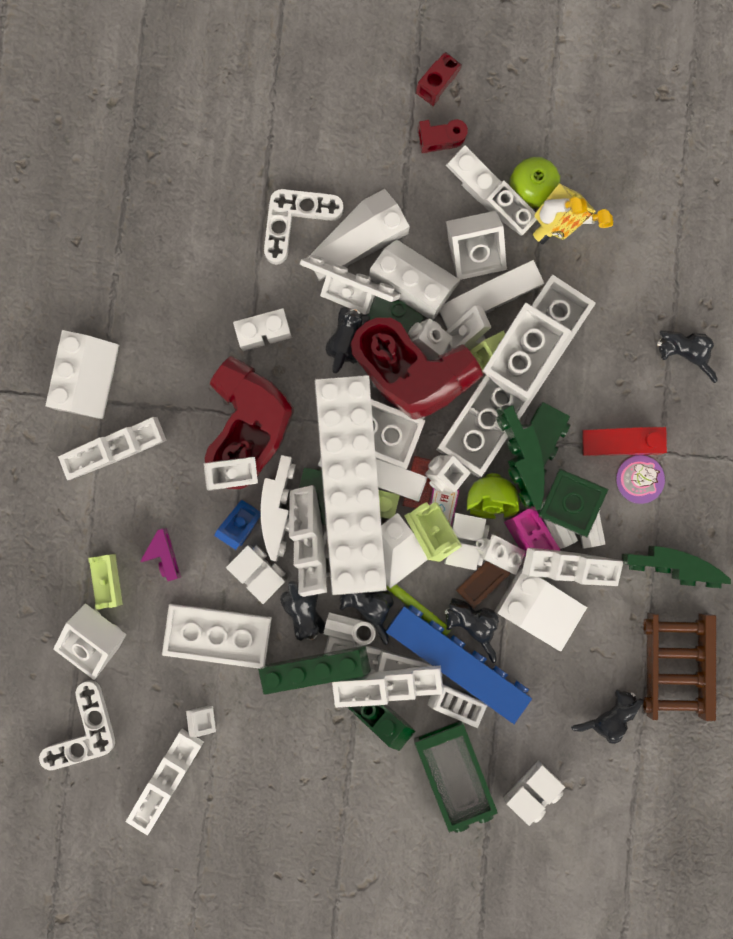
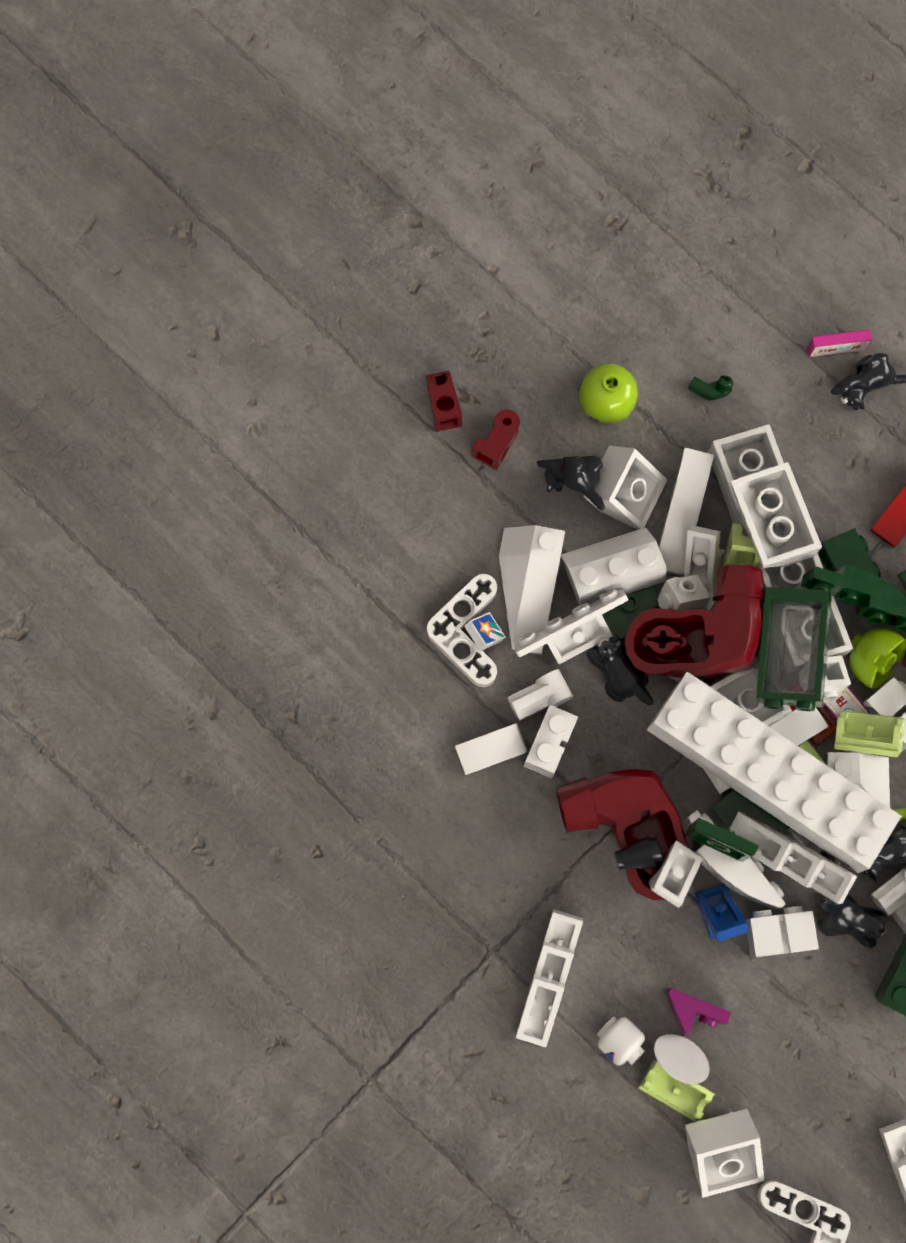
camera: 55 degrees left, 10 degrees down
white slope [45,330,119,419] -> none
white tile [162,603,272,668] -> none
white tile [186,706,216,738] -> none
white slope [446,145,537,236] -> none
torso [533,183,613,245] -> none
none -> white slope [455,723,528,775]
none -> tile [464,612,506,651]
none -> white piece [507,669,573,722]
none -> black animal [537,456,605,510]
none -> white head [597,1017,645,1066]
none -> black cone [614,836,664,870]
none -> white sticker [654,1034,710,1084]
none -> dark green plate [685,818,759,862]
none -> dark green arm [688,375,734,401]
none -> piece [756,587,832,712]
none -> dark pink tile [807,330,872,357]

